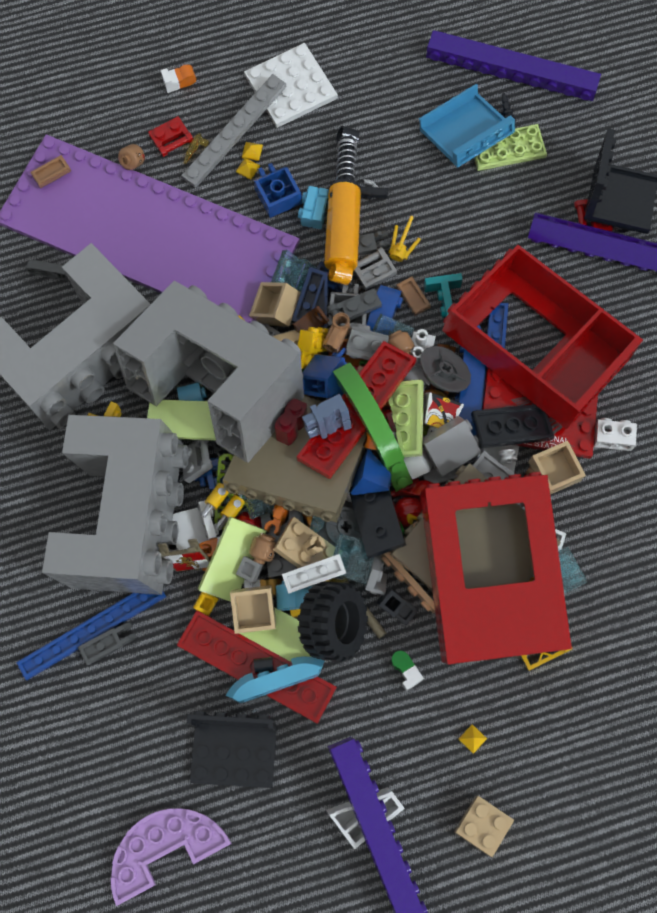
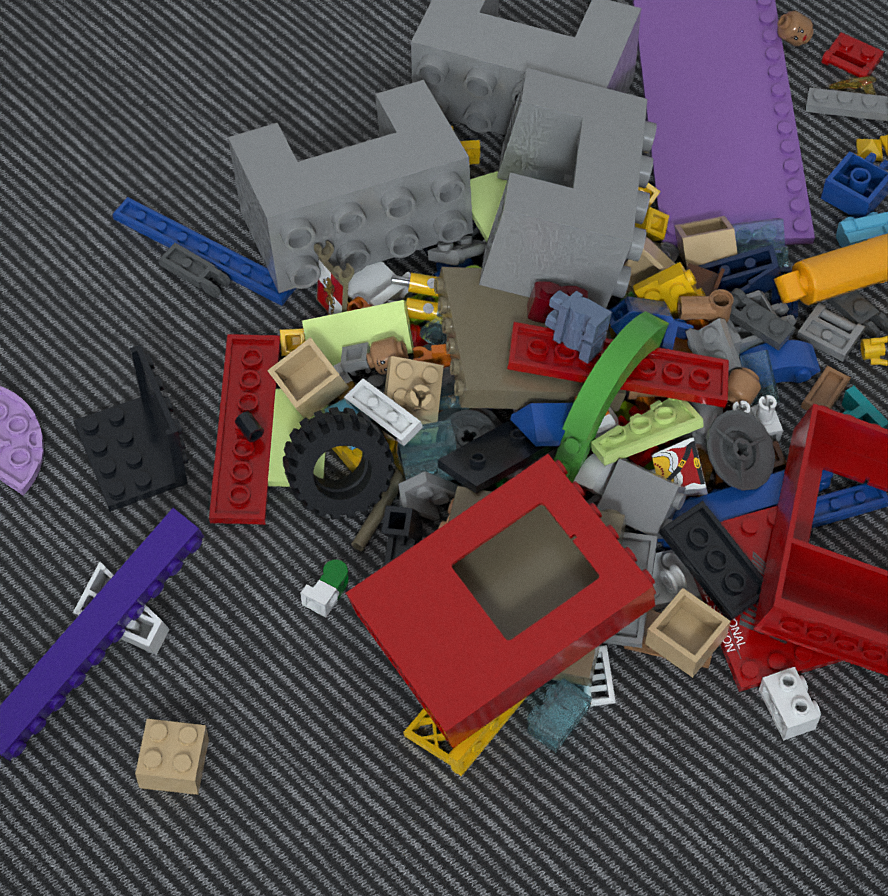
camera: 60 degrees right, 15 degrees down
medium azure brick [226,656,325,703] -> none
yellow slope [458,724,487,754] -> none

